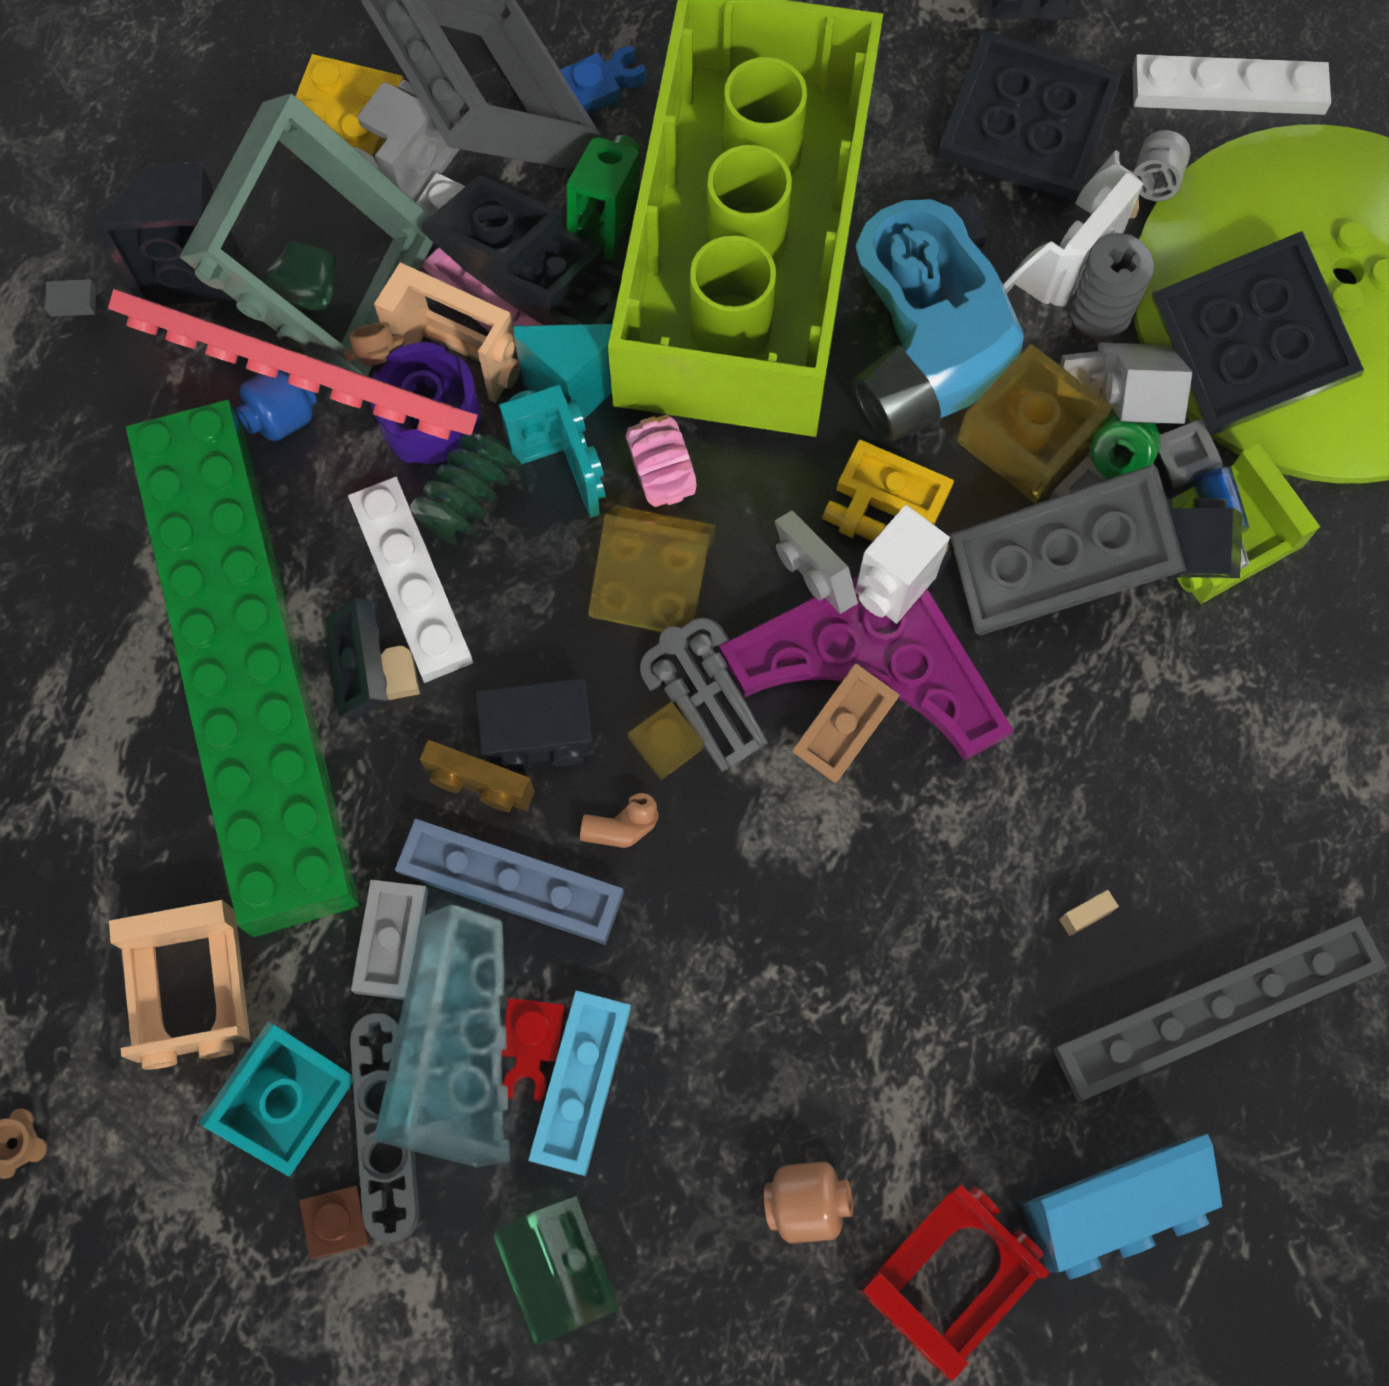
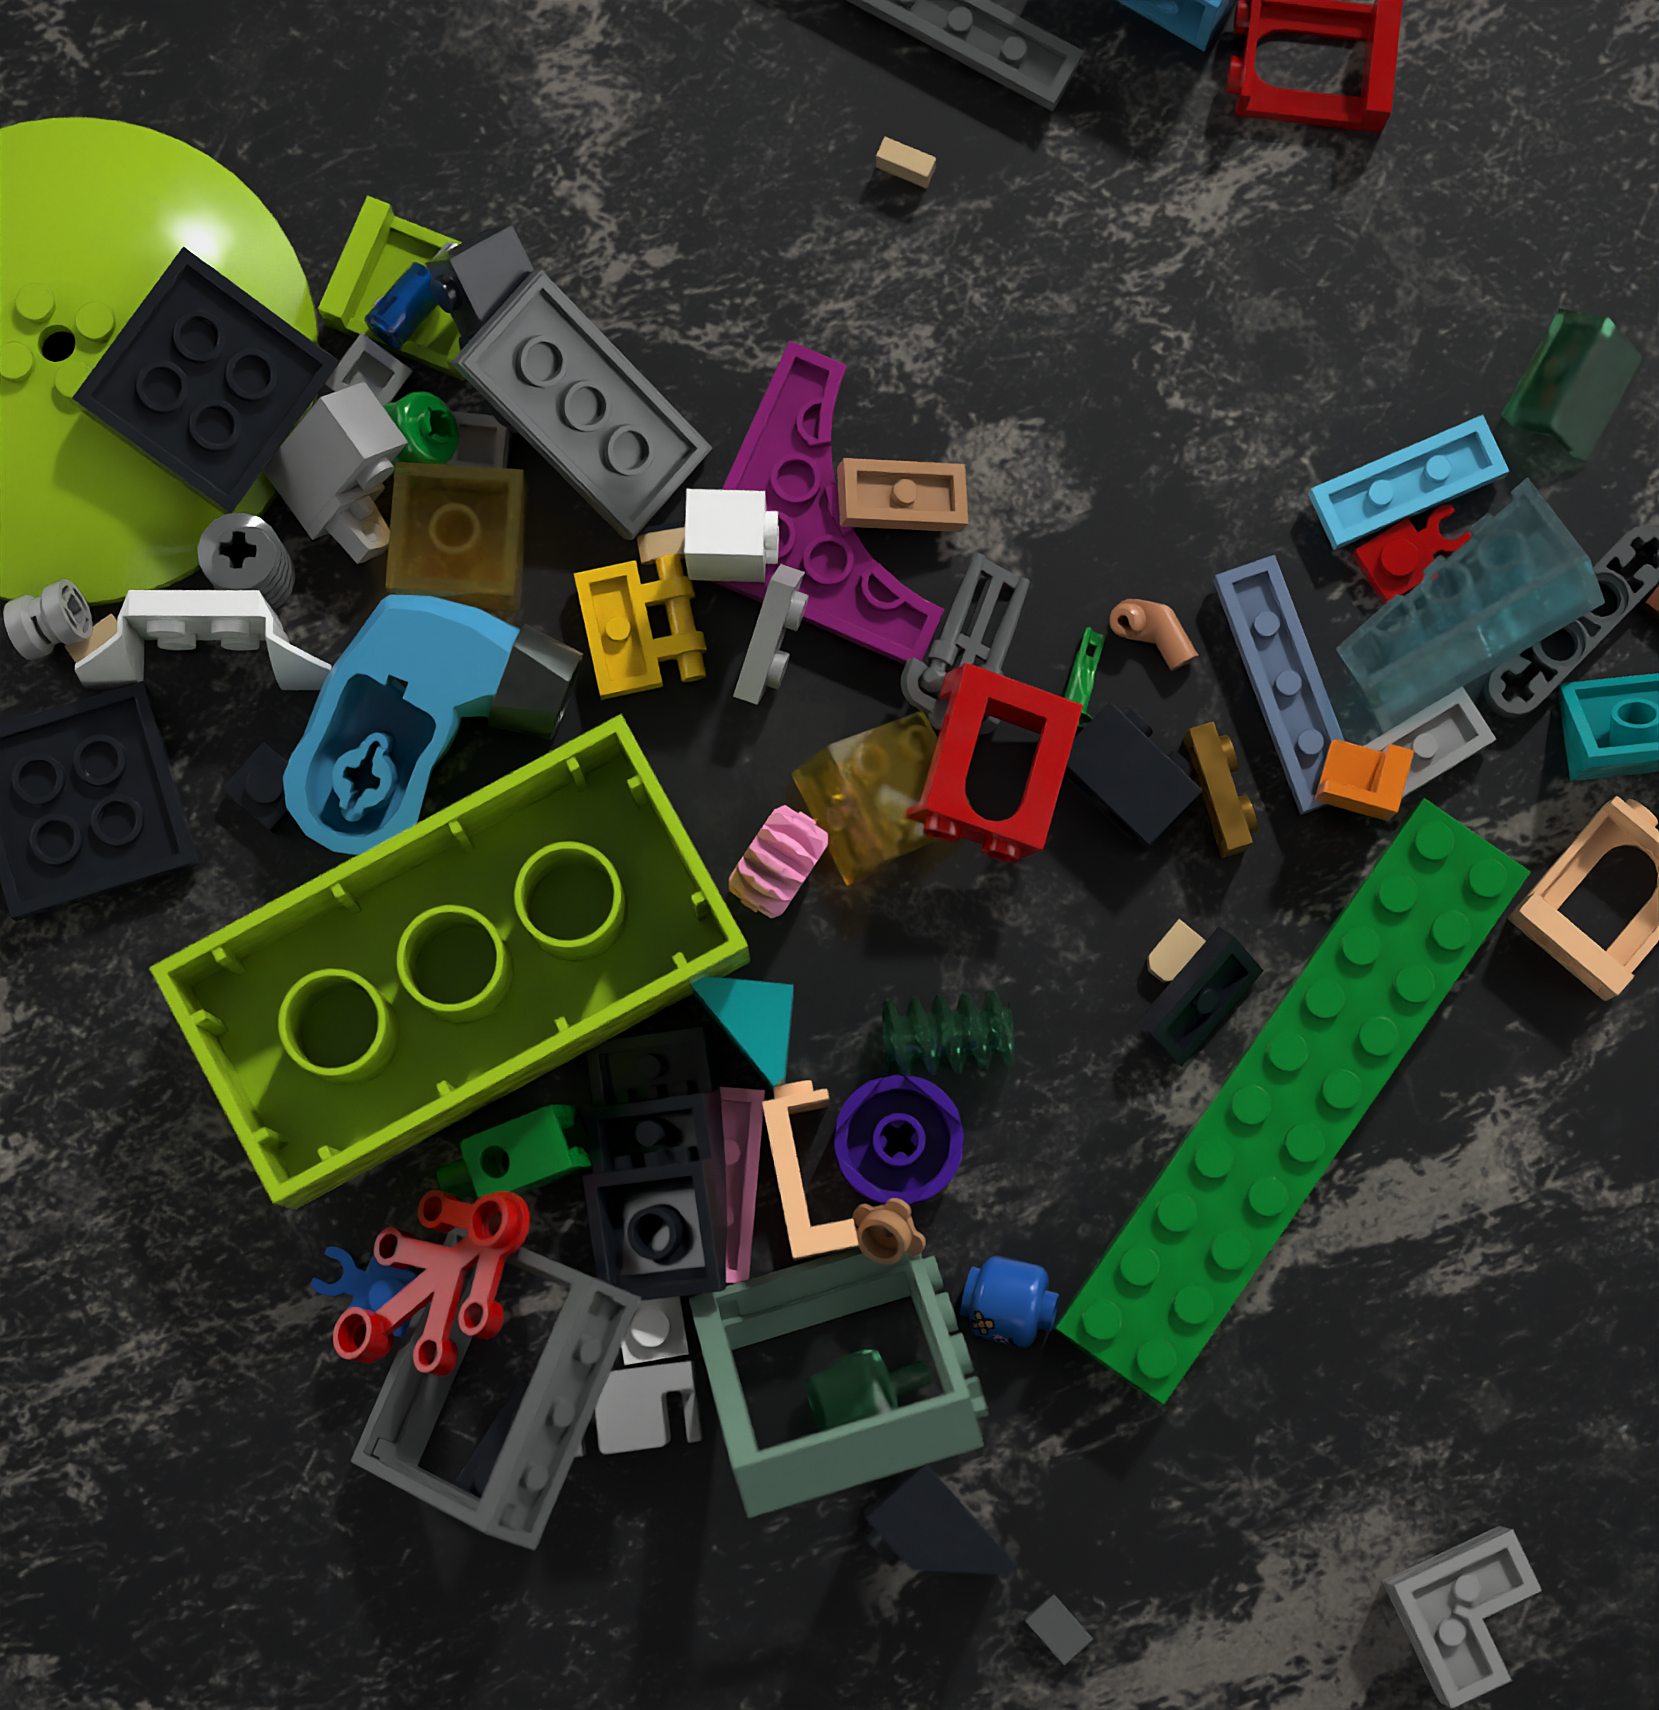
camera: 130 degrees left, 10 degrees up
coral plate [108,289,478,440] -> none
yellow plate [295,54,404,157] -> none
white plate [348,477,473,683] -> none
teal bracket [499,384,606,518] -> none
clear yellow plate [628,702,704,780] -> none
nougat head [764,1161,853,1244] -> none
none -> red plant [333,1189,530,1377]
none -> red panel [905,662,1083,863]
none -> green piece [1064,627,1106,735]
none -> orange panel [1314,739,1414,821]

